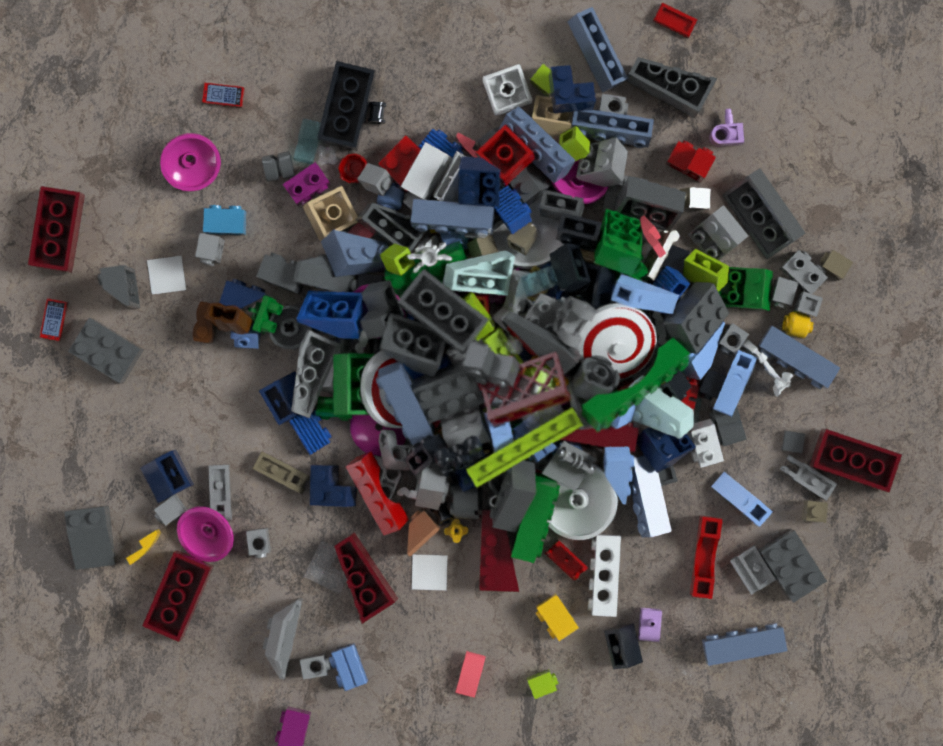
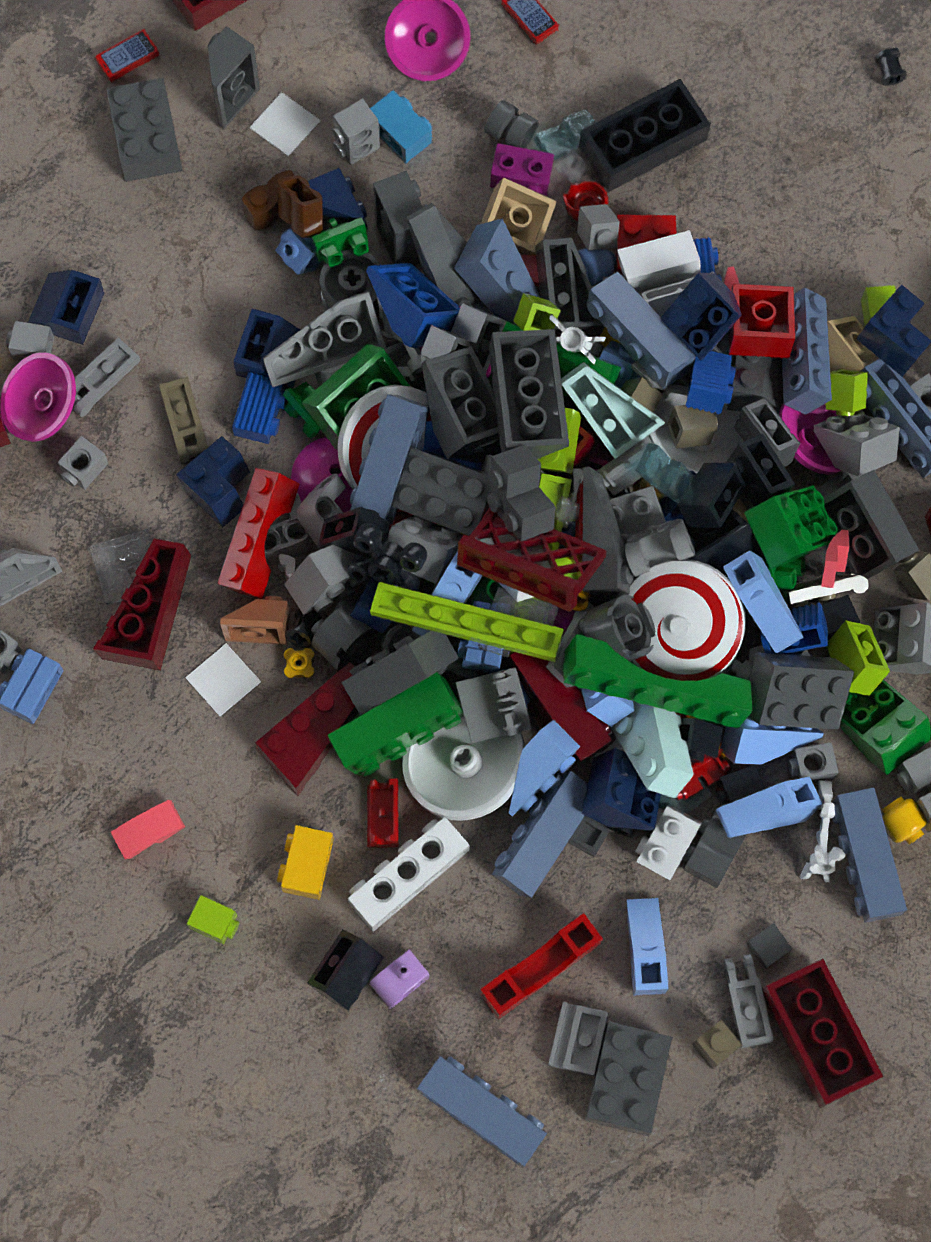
camera: 45 degrees right, 15 degrees down
black bush [368,101,386,124] -> none
white brick [483,64,532,116] -> none

